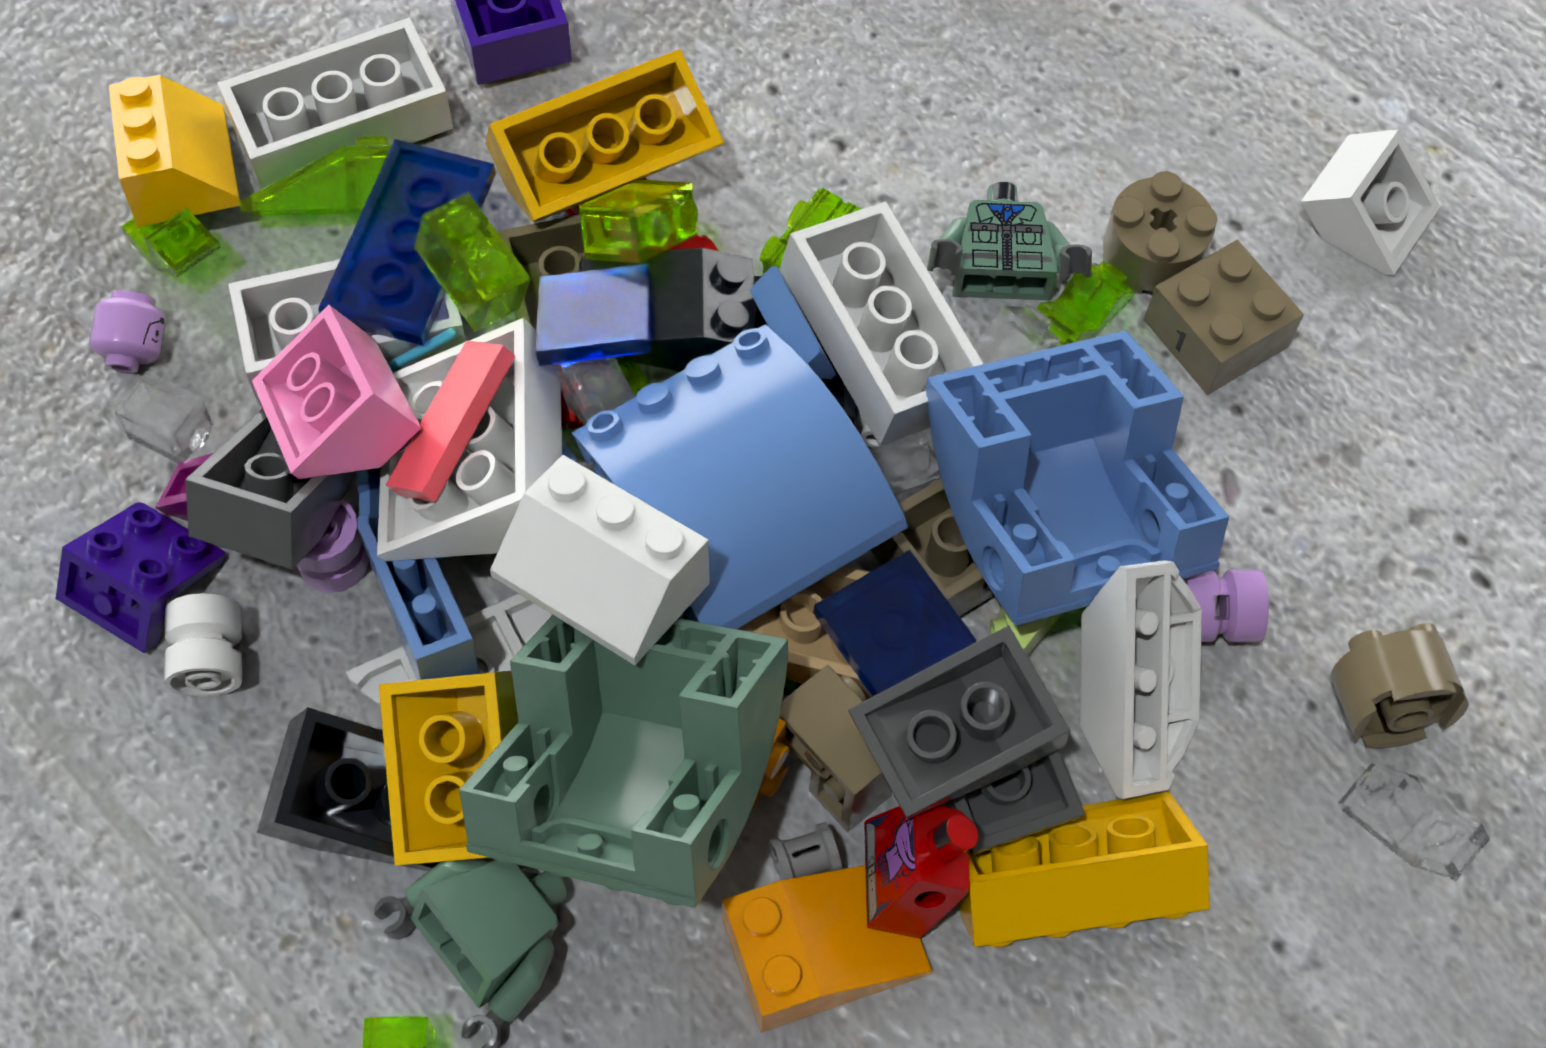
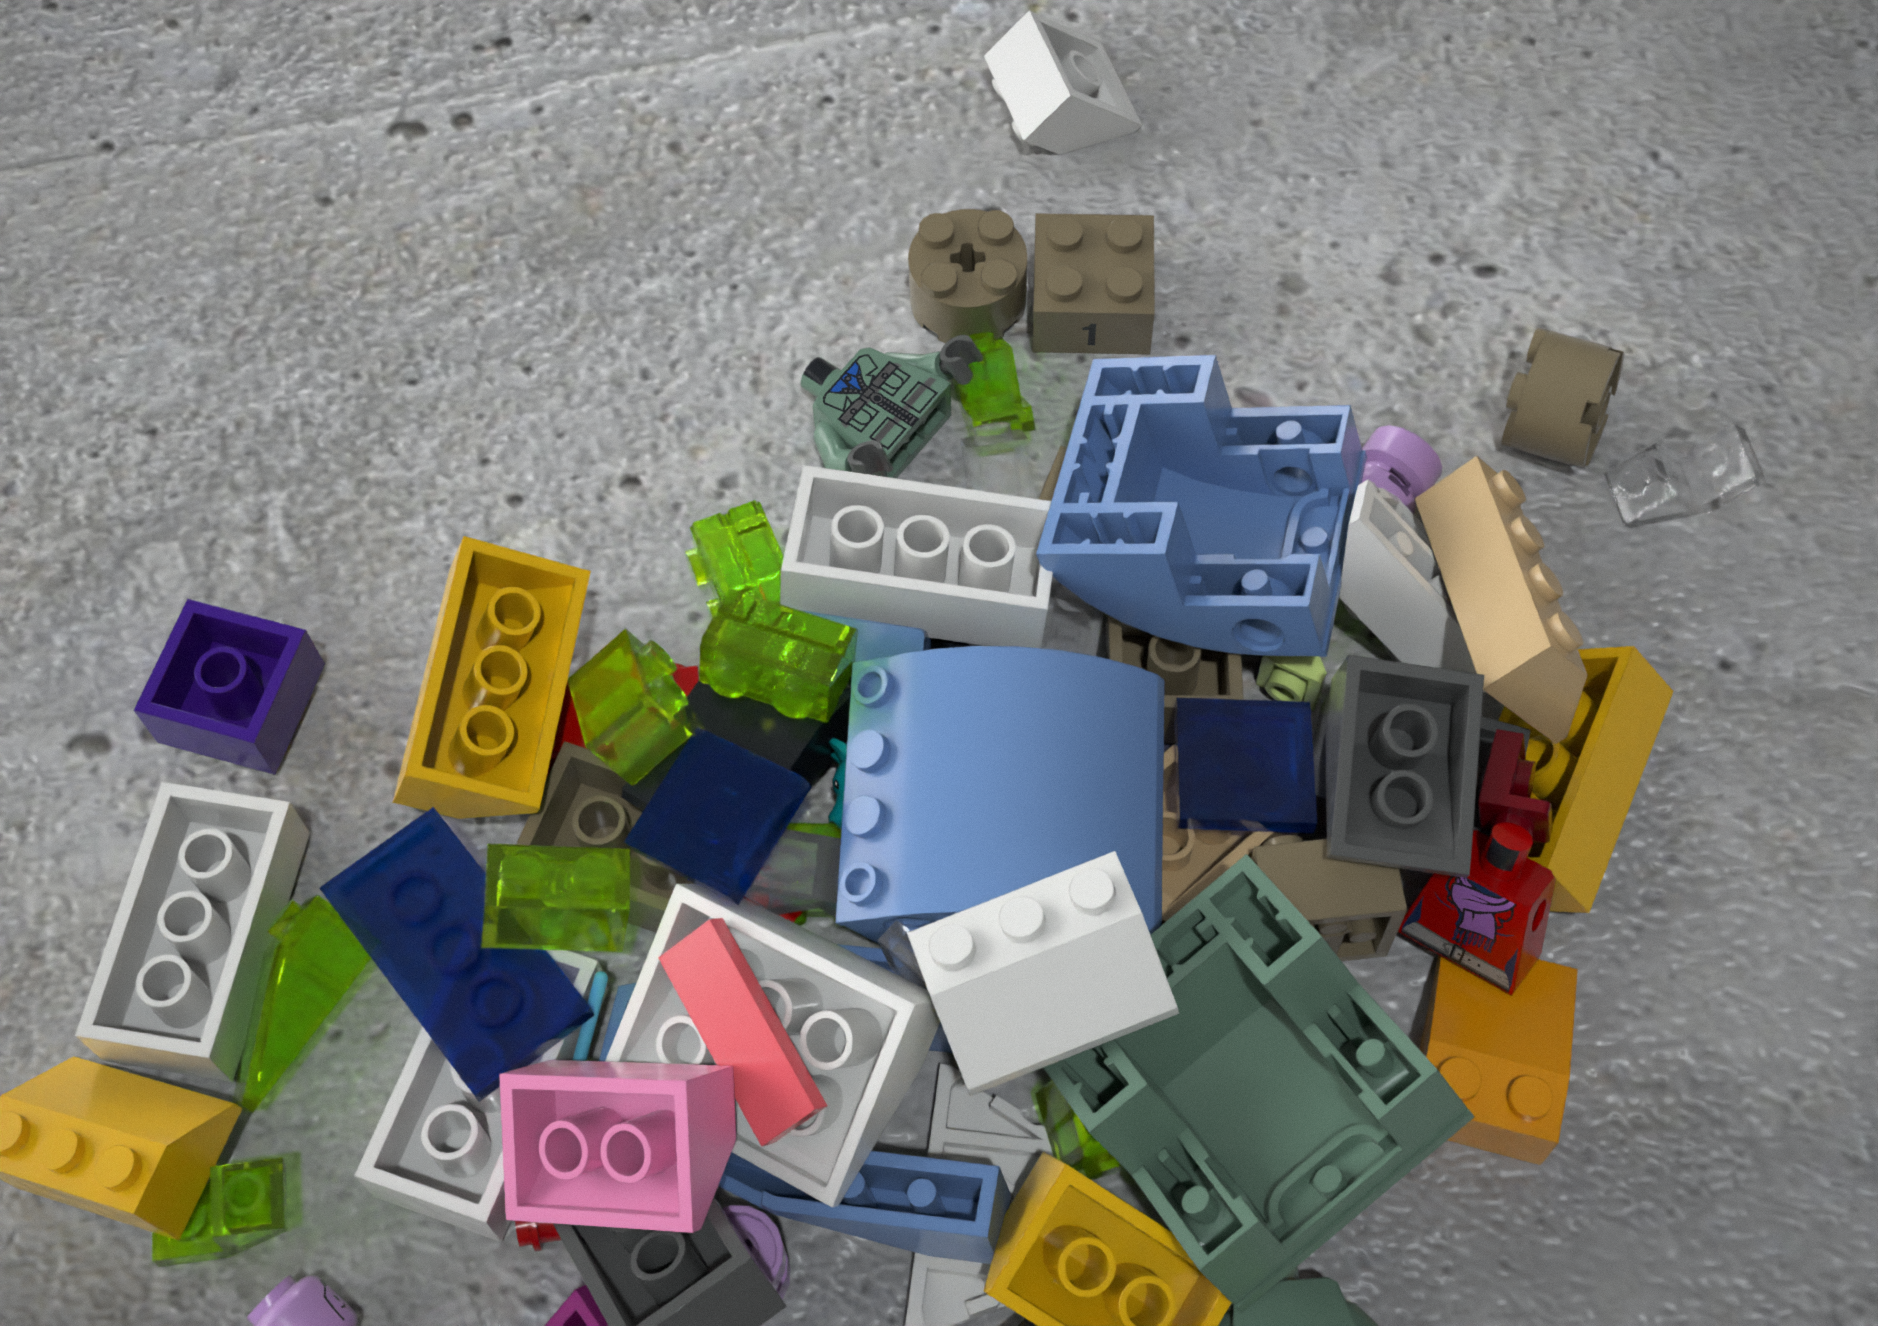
camera: 50 degrees left, 0 degrees up
light grey bush [768,822,842,881] -> none
none -> clear neon green brick [699,588,858,723]
none -> tan slope [1415,456,1587,744]
none -> dark red bracket [1478,729,1552,843]

